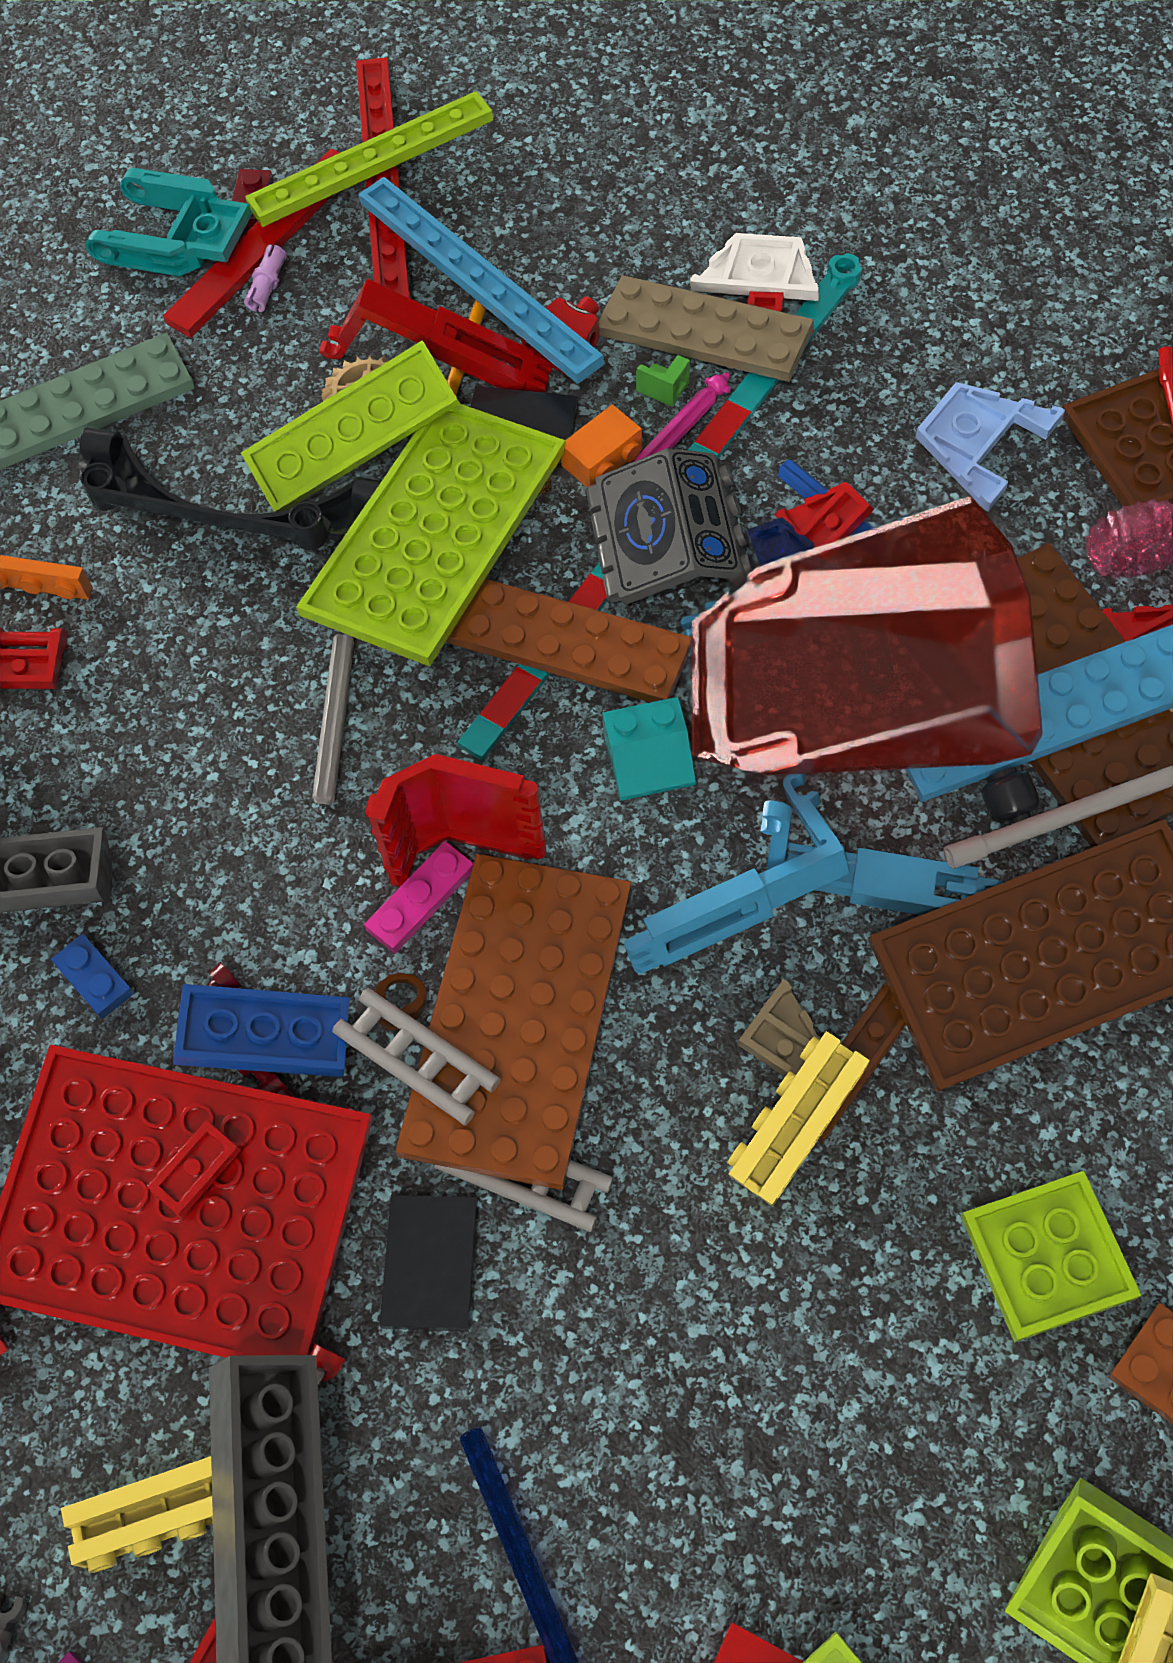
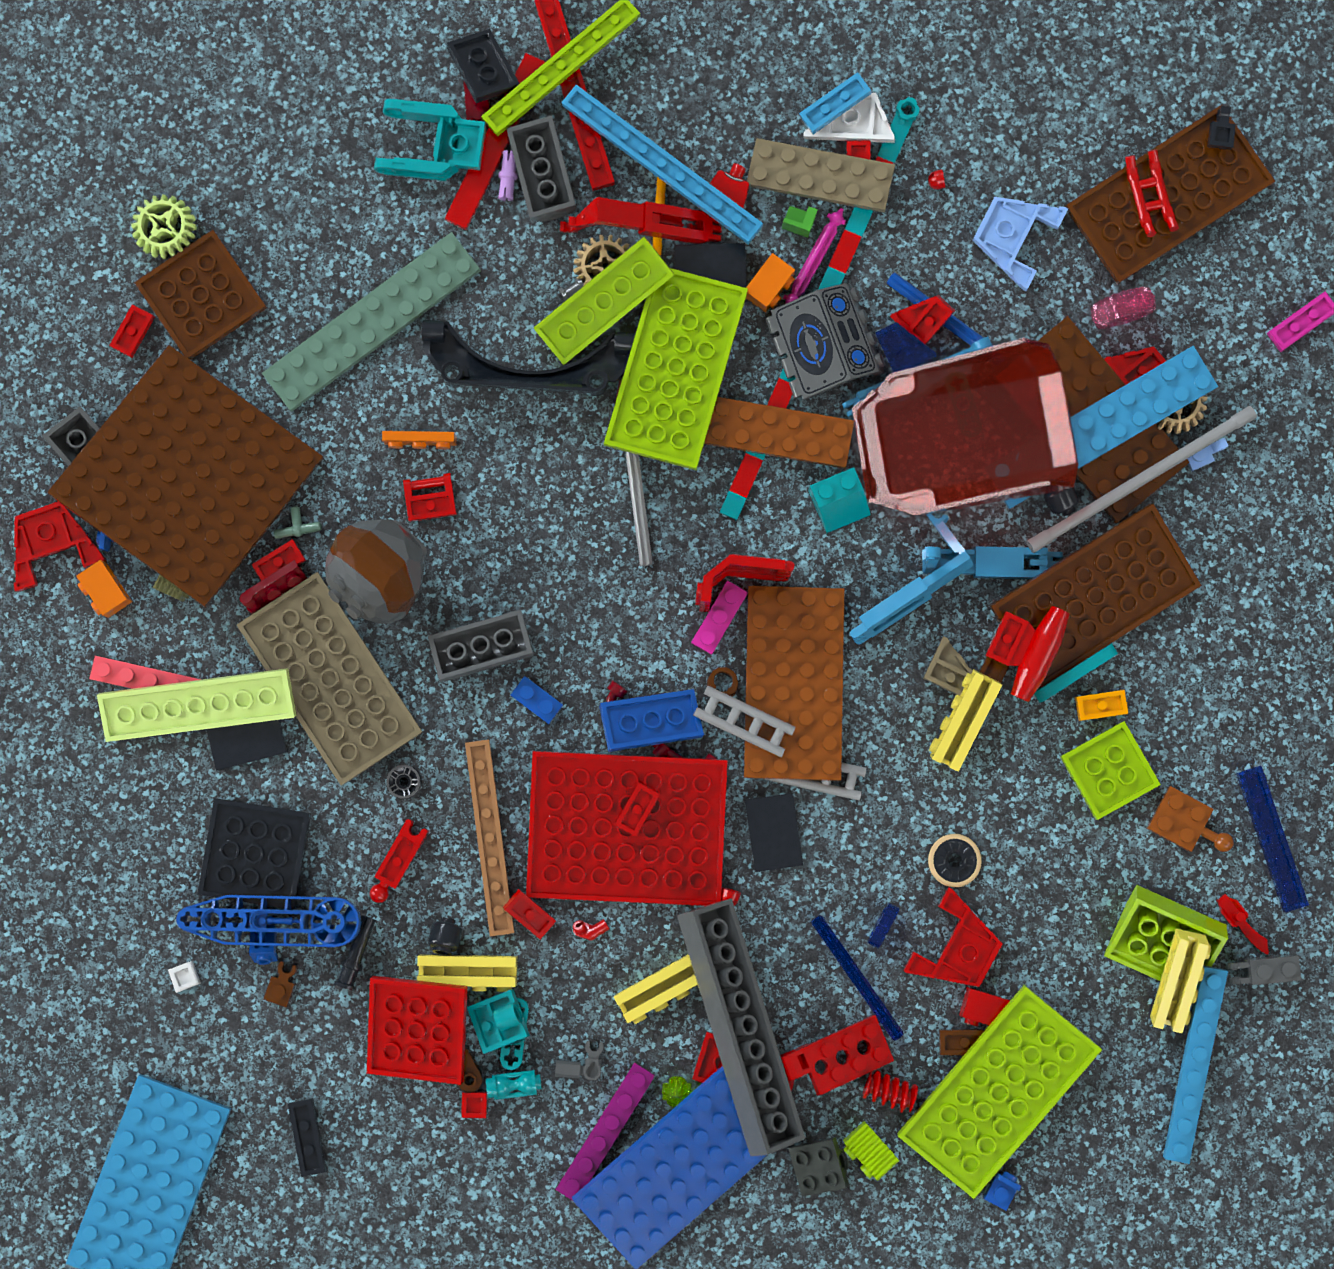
camera: 15 degrees left, 20 degrees up
none -> black plate [447,29,520,103]
none -> dark grey brick [506,115,576,222]
none -> red arm [572,919,610,940]
none -> dark azure plate [799,72,872,135]
none -> clear blue beam [867,902,900,949]
none -> red wing [903,887,1002,987]
none -> red hinge [928,169,946,190]
none -> black wheel [928,834,982,887]
none -> red plate [985,606,1070,702]
none -> teal beam [1034,643,1118,703]
none -> light orange plate [1075,690,1128,721]

